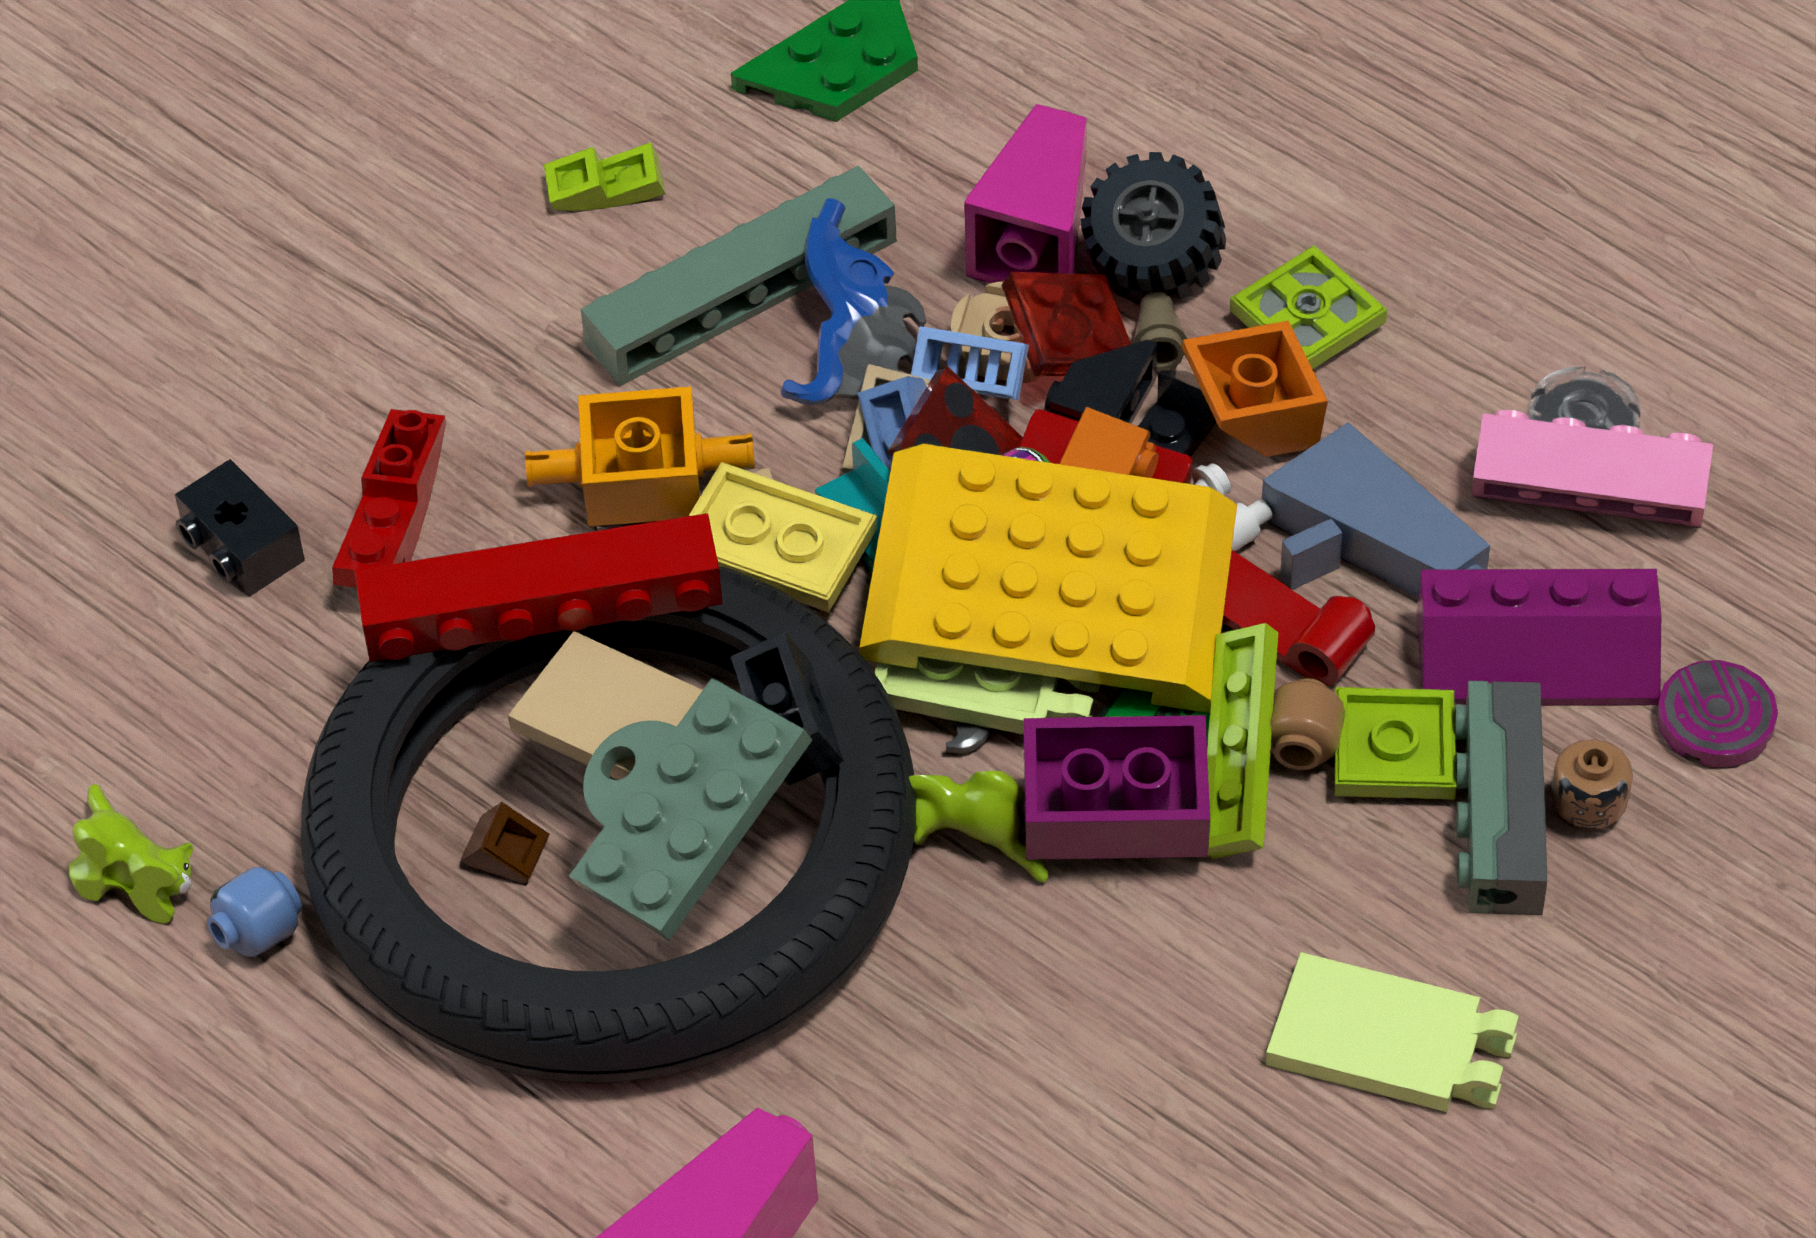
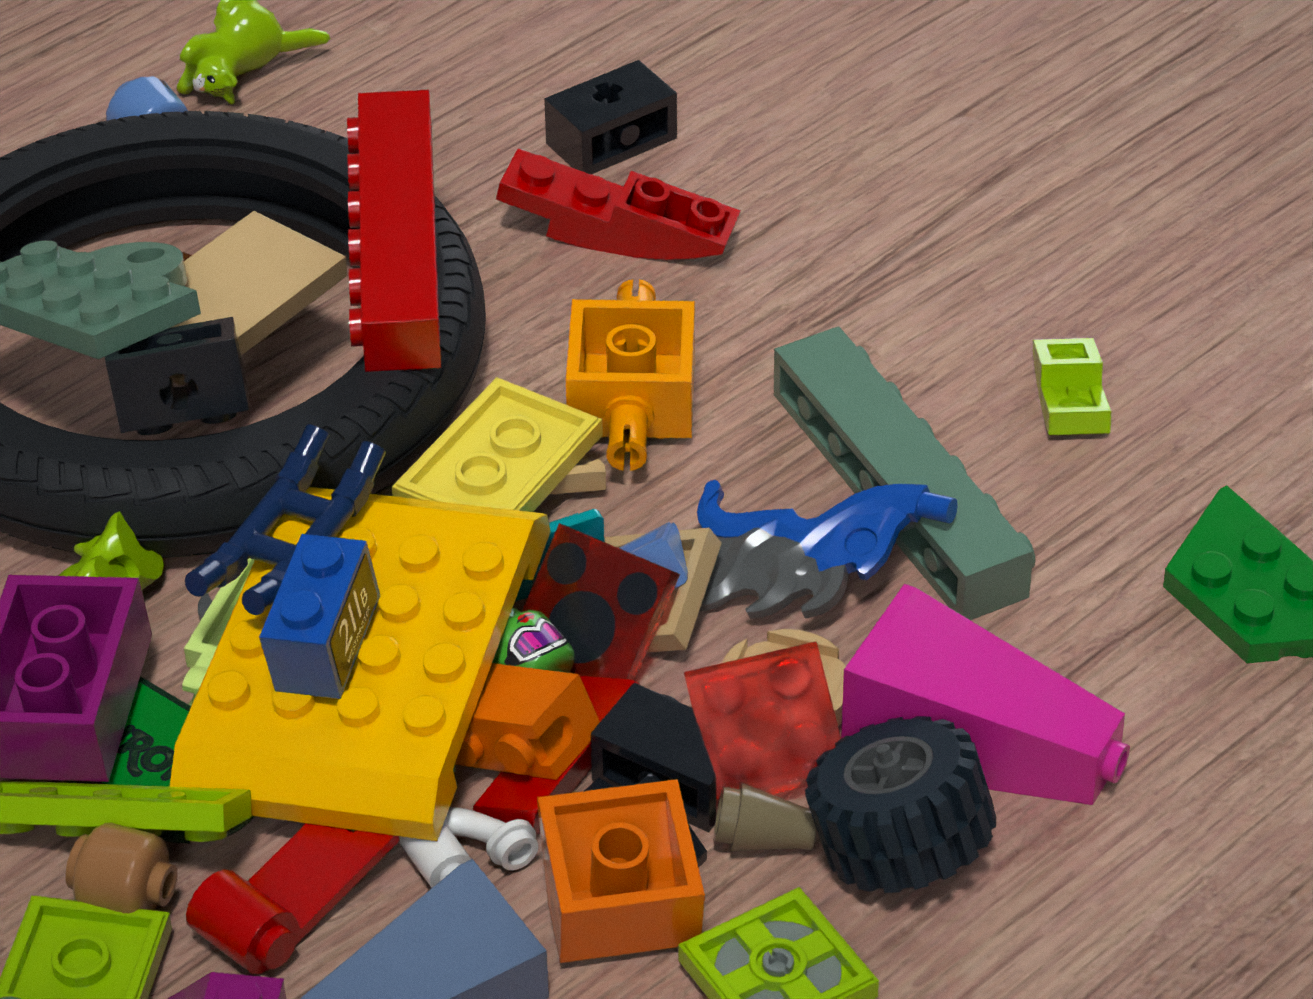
camera: 95 degrees right, 10 degrees down
light blue slope [911,326,1029,400] -> none
sand blue tile [1280,519,1343,590] -> none
none -> dark blue piece [185,424,386,615]
none -> blue brick [259,534,380,699]

